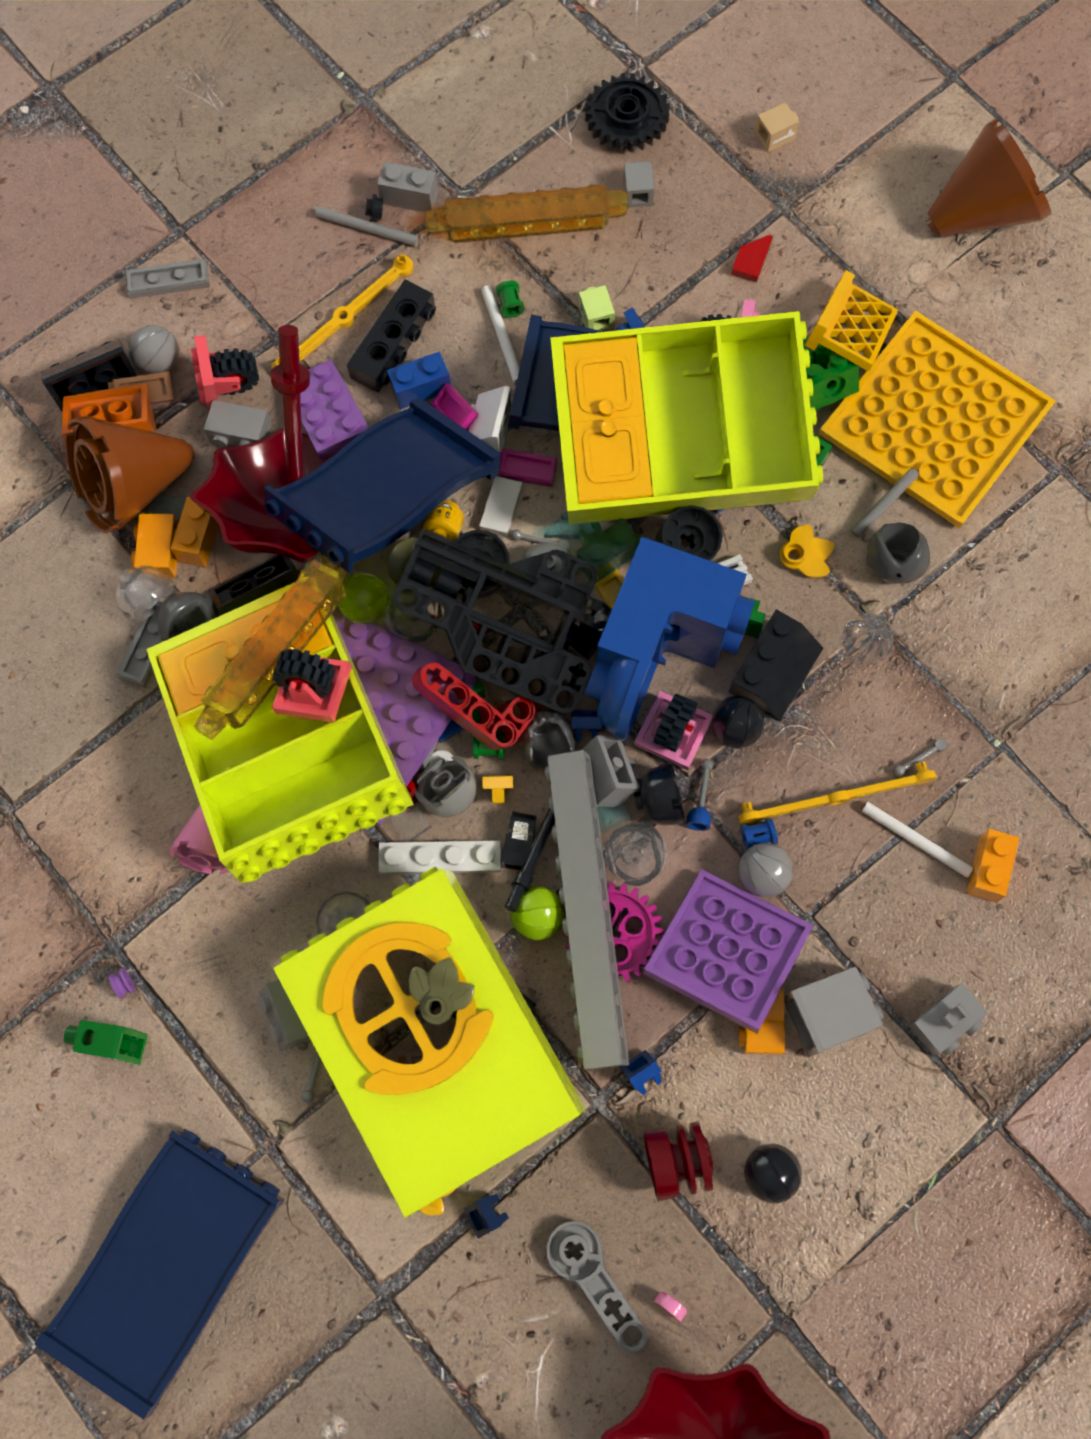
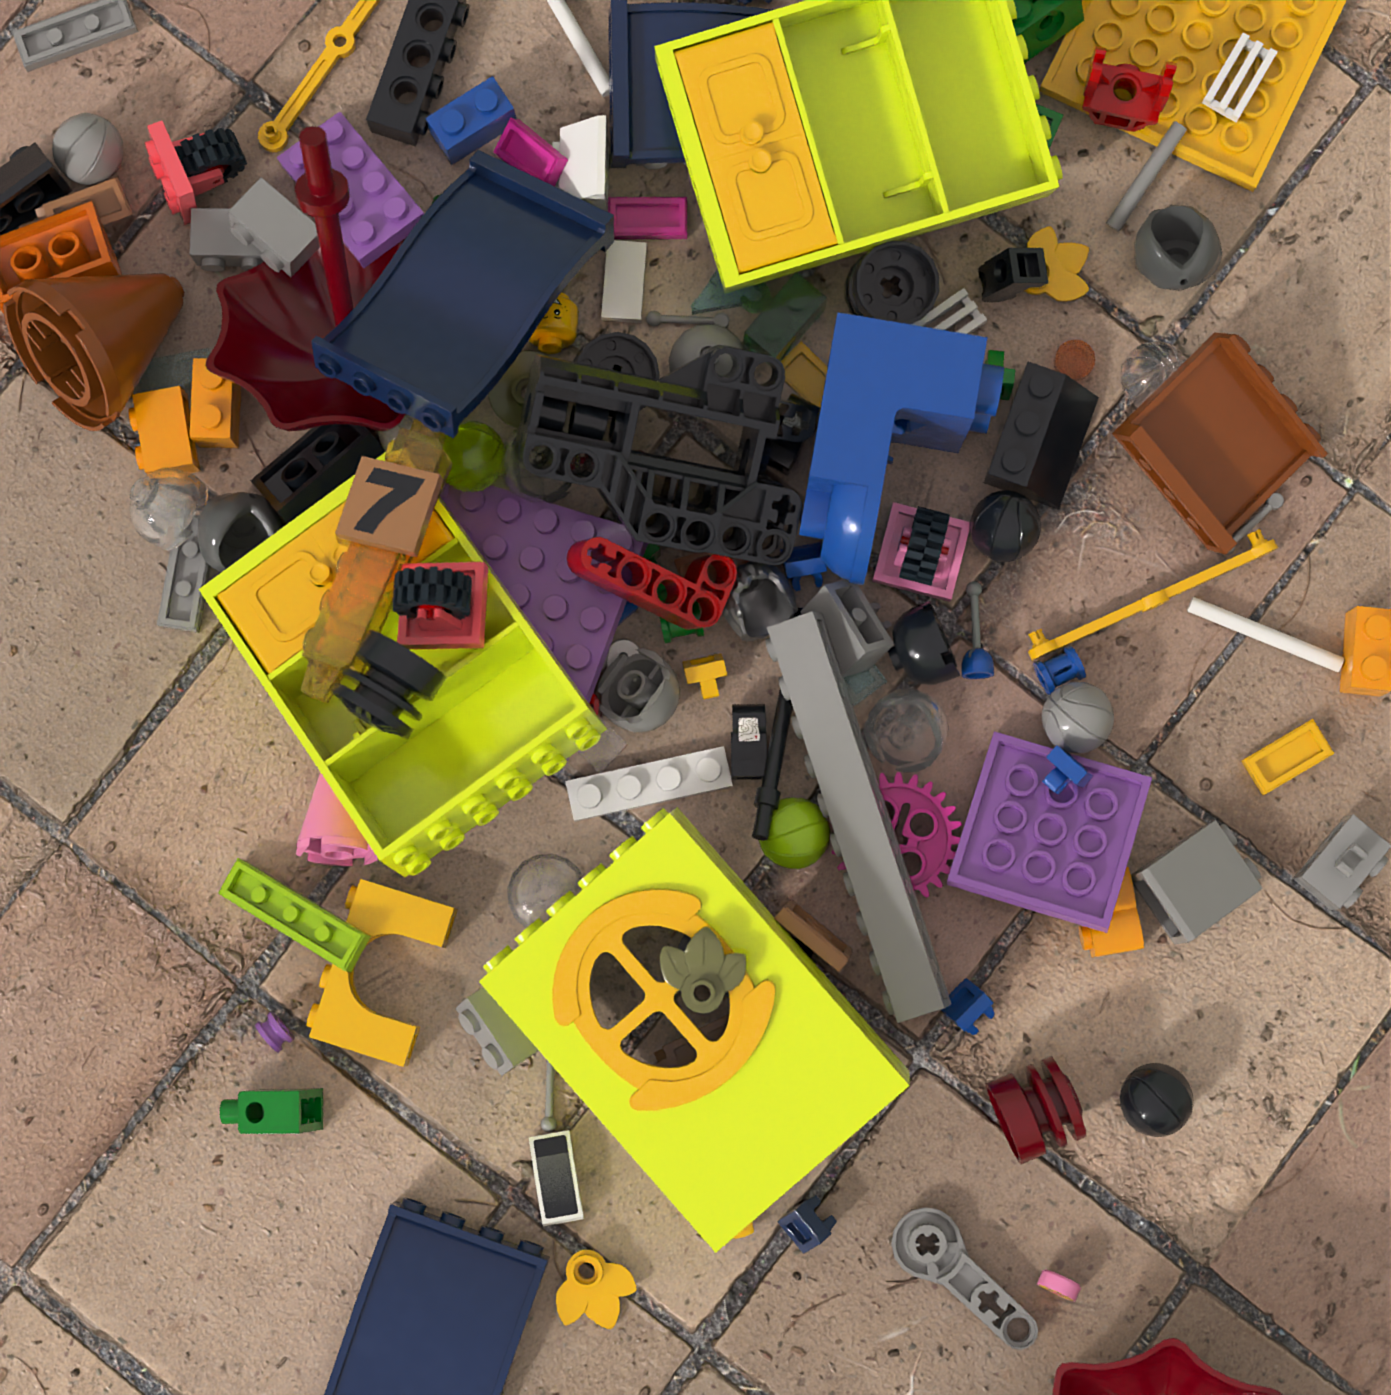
camera: 10 degrees left, 10 degrees up
none -> lime tile [218,858,371,973]
none -> light grey brick [228,177,320,277]
none -> yellow arch [306,879,458,1067]
none -> black wheel [330,630,447,739]
none -> medium nougat tile [335,456,443,557]
none -> slope [529,1130,584,1226]
none -> yellow plate [556,1249,637,1329]
none -> medium nougat tile [774,900,853,972]
none -> black leg [978,248,1048,302]
none -> blue tile [1042,745,1093,795]
none -> clear orange tile [1054,340,1095,382]
none -> red piece [1082,46,1177,132]
none -> dark orange panel [1112,332,1328,555]
none -> white tile [1202,32,1278,122]
none -> yellow tile [1241,719,1334,796]

